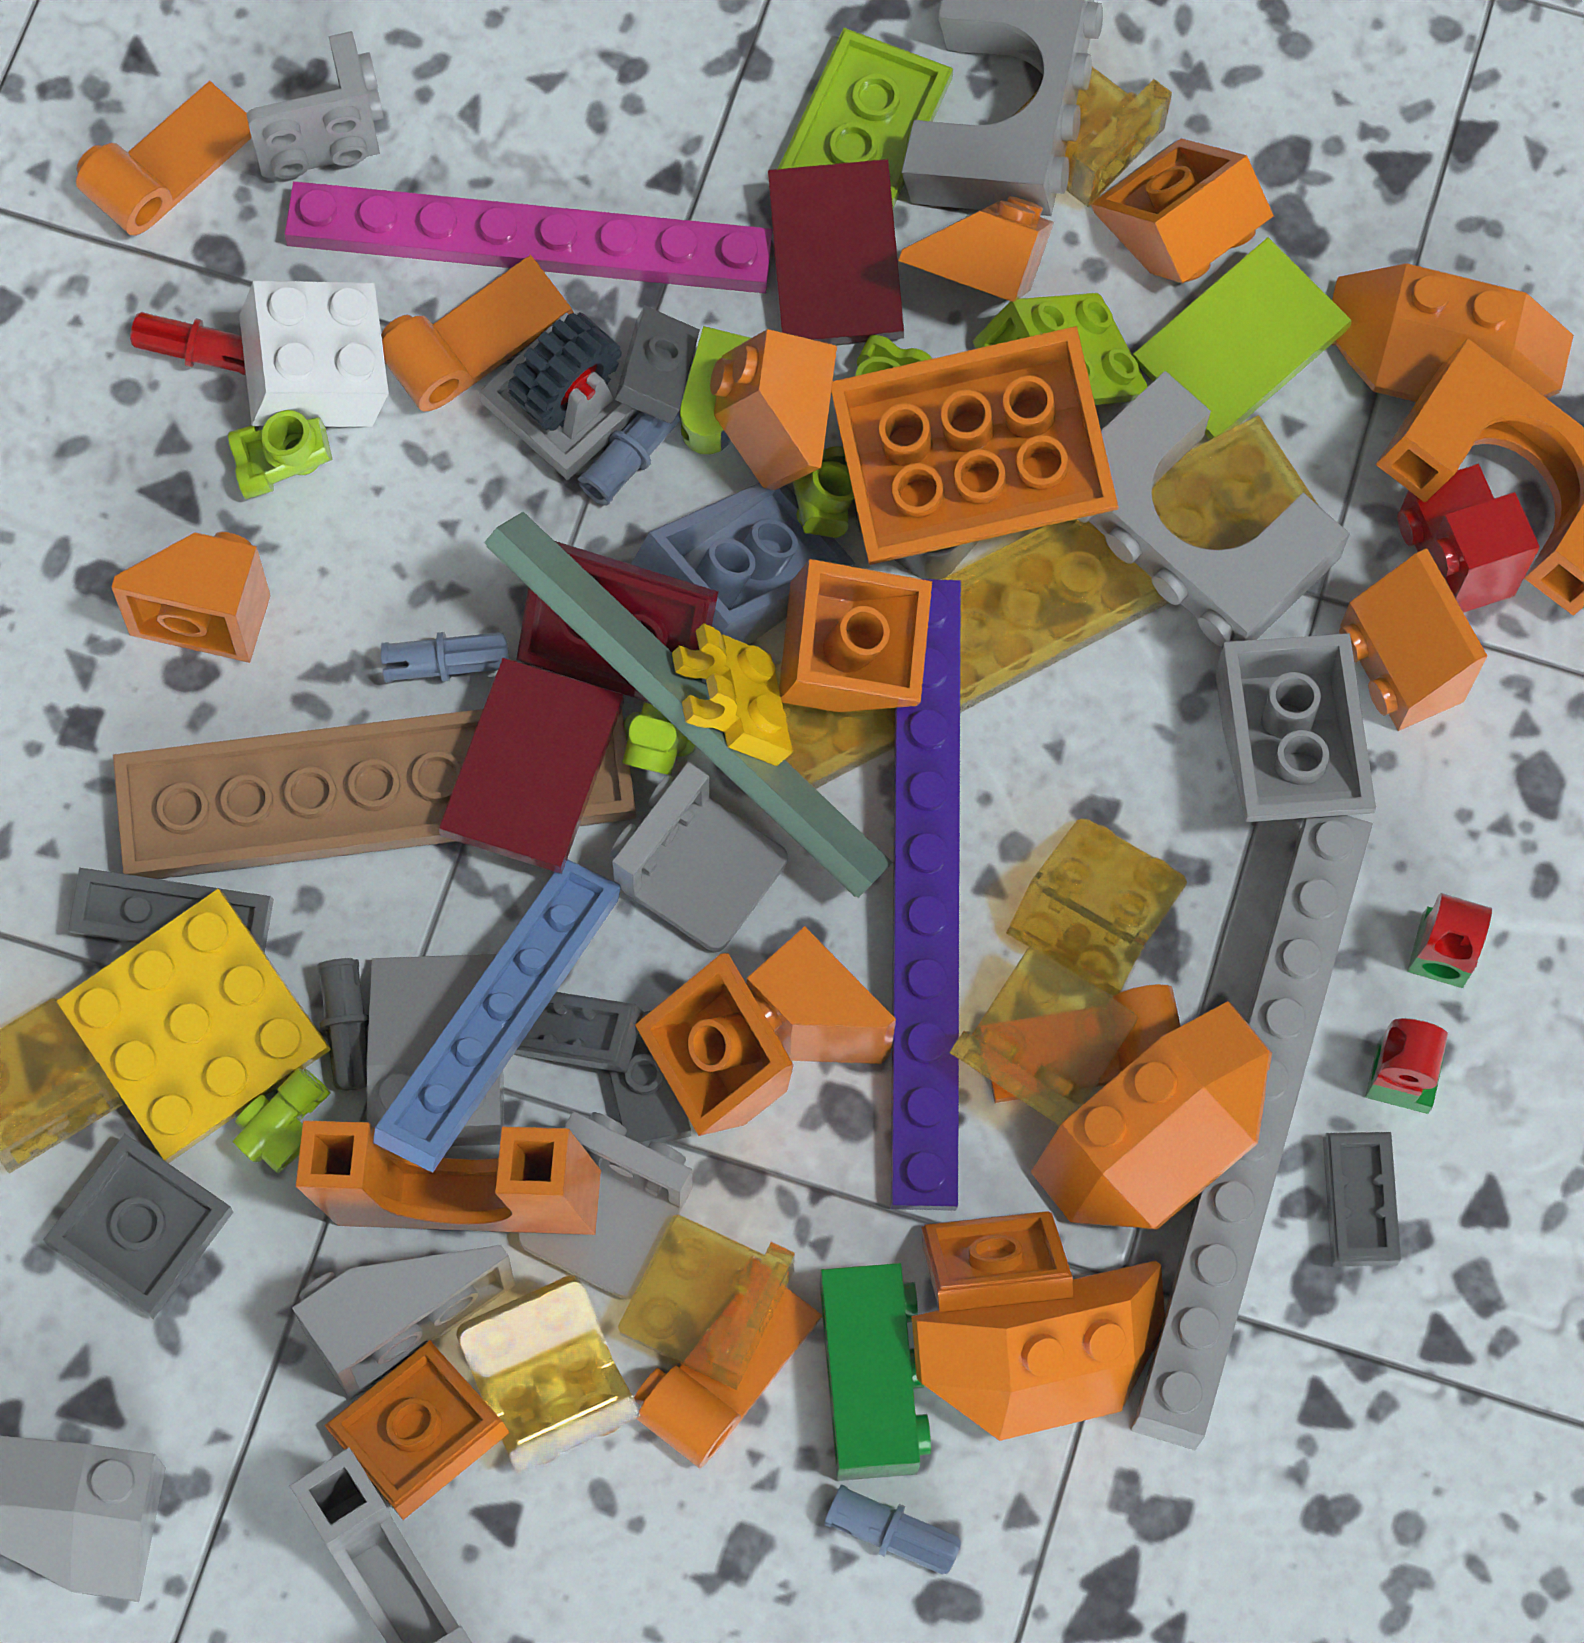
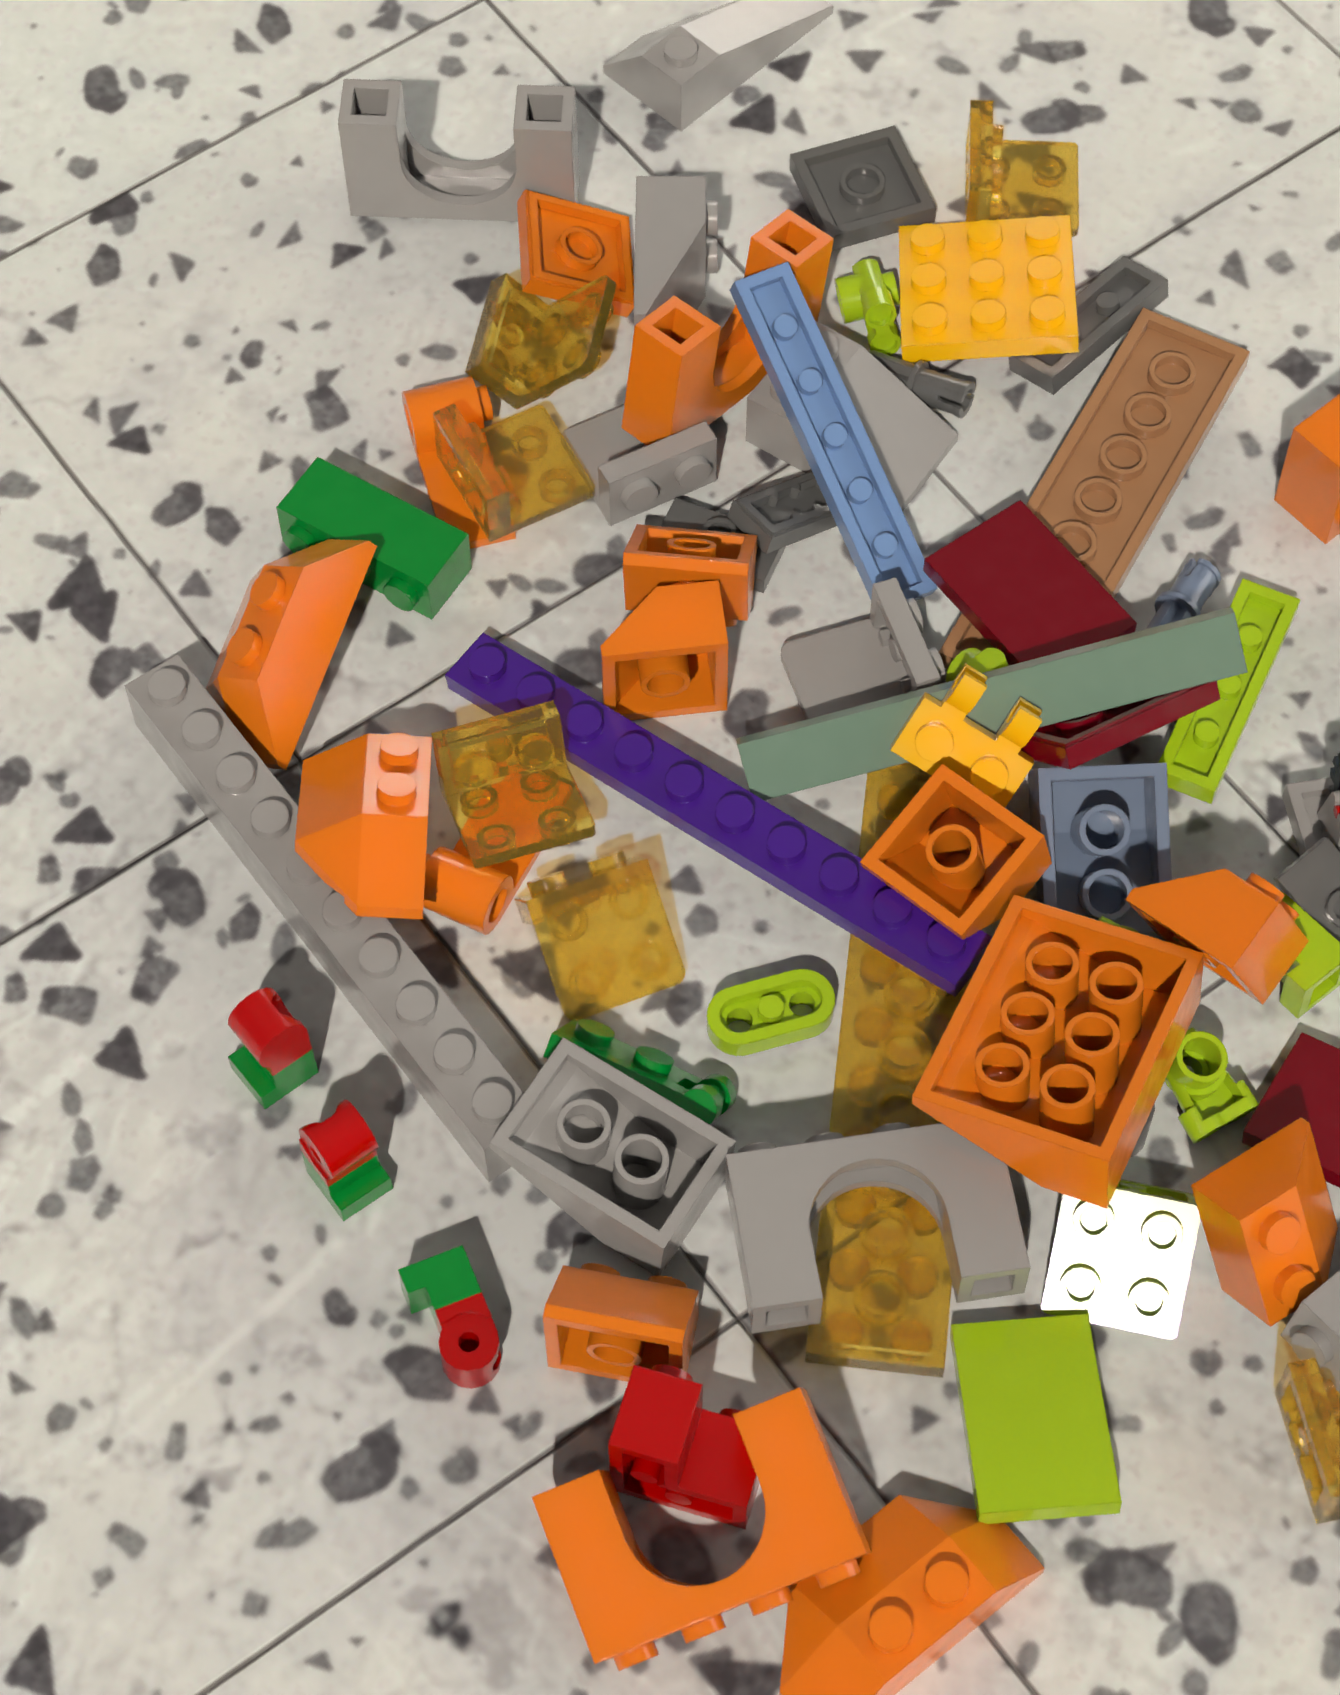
camera: 130 degrees right, 10 degrees down
sand blue axle [578,411,680,506] -> none
sand blue axle [824,1484,961,1574] -> none
orange tile [921,1211,1073,1312] -> none
orange slope [1091,138,1274,284] -> none
dark grey plate [1323,1132,1401,1267] -> none
none -> leg [398,1245,502,1389]
none -> green plate [543,1019,737,1124]
none -> lime plate [707,969,835,1056]
none -> lime plate [1158,578,1300,804]

